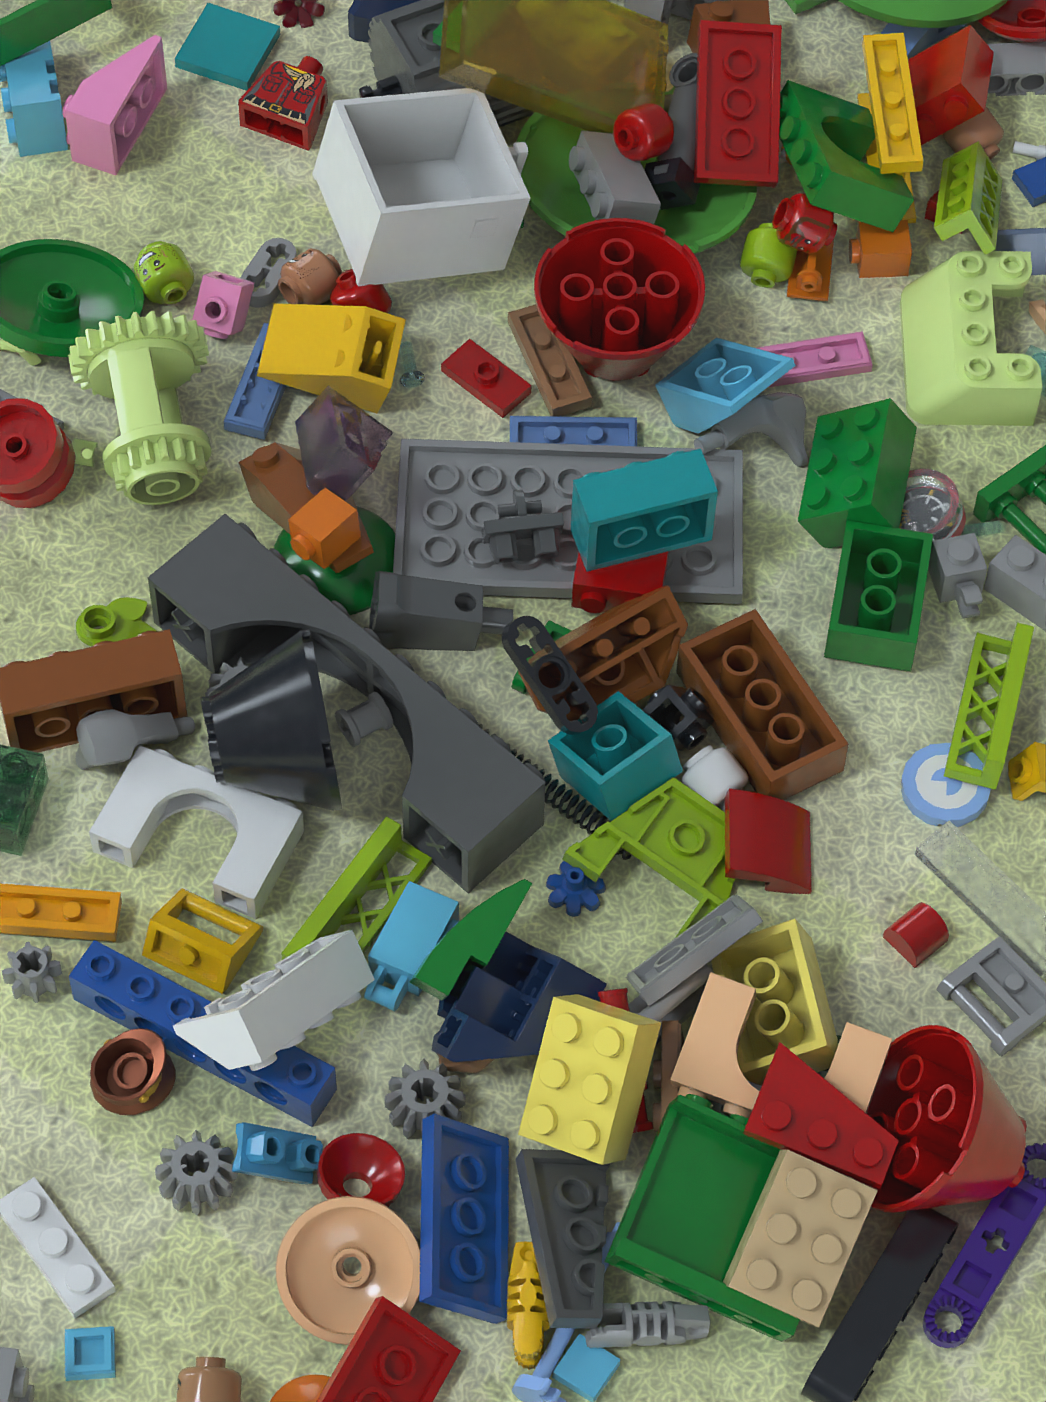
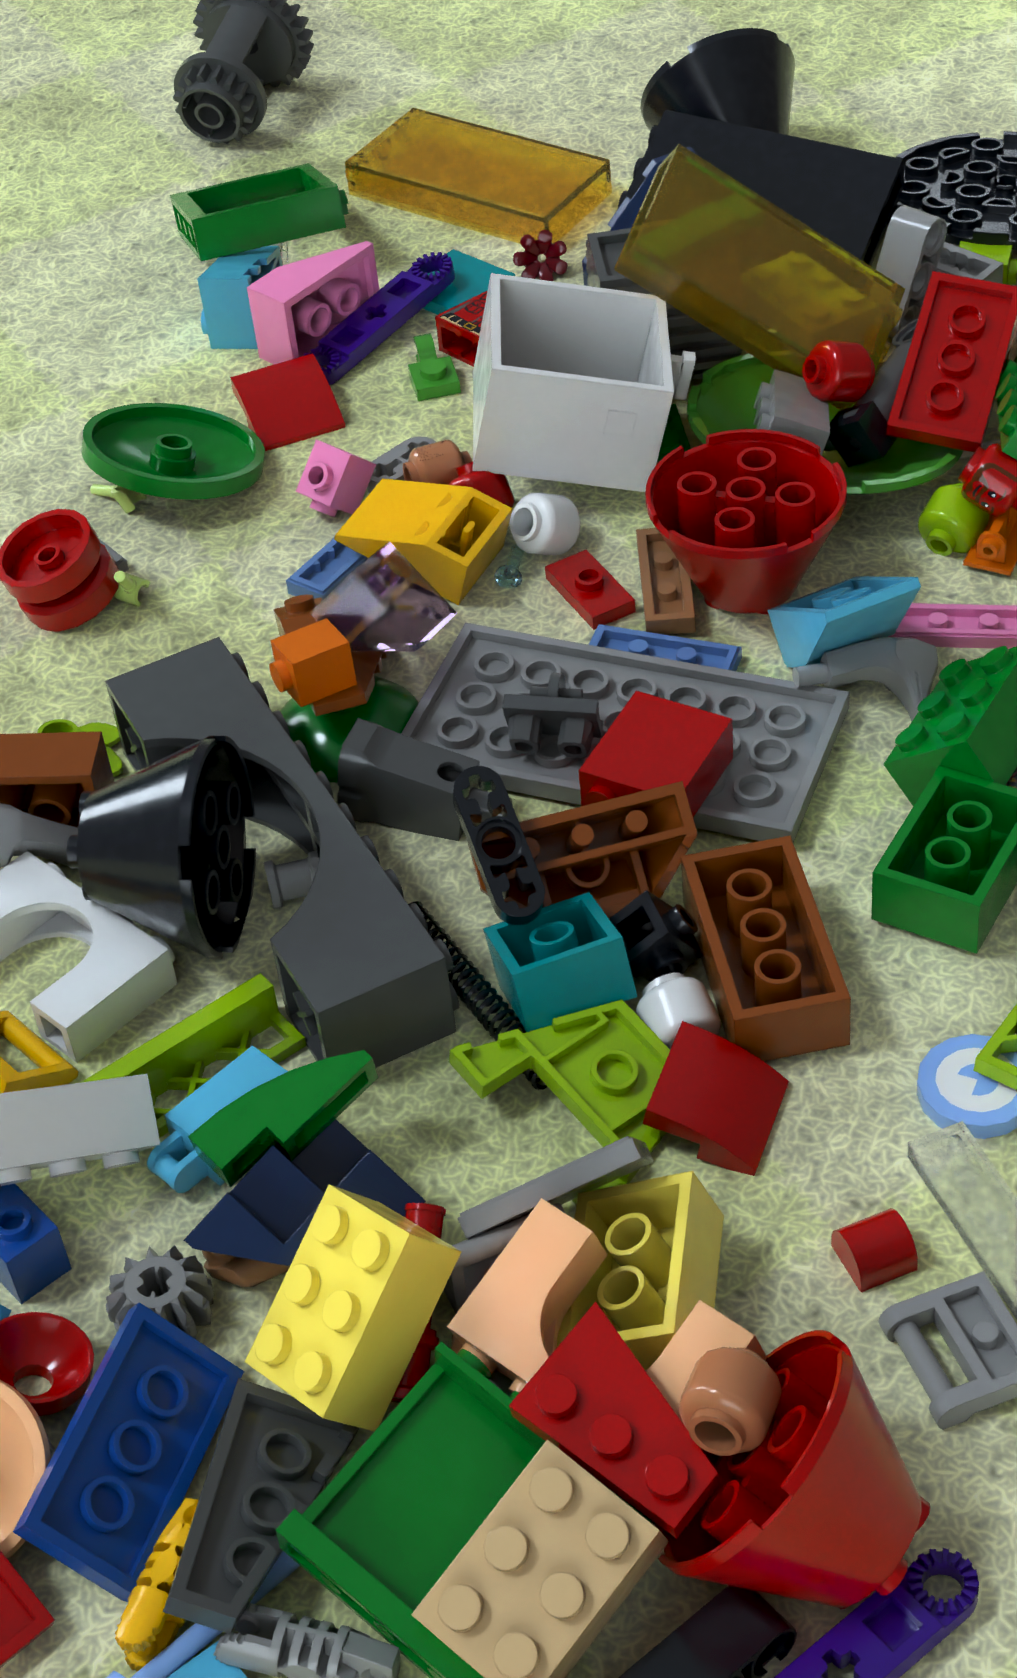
camera: 25 degrees right, 15 degrees down
yellowish green piece [68,311,211,505] -> none
lime head [133,241,194,304] -> none
blue plant [546,861,606,917] -> none
teal brick [570,448,718,572] -> none
none -> red slope [230,353,345,451]
none -> dark purple piece [304,252,455,385]
none -> bright green plate [408,333,461,402]
none -> white head [510,493,580,556]
none -> nougat head [679,1347,782,1456]

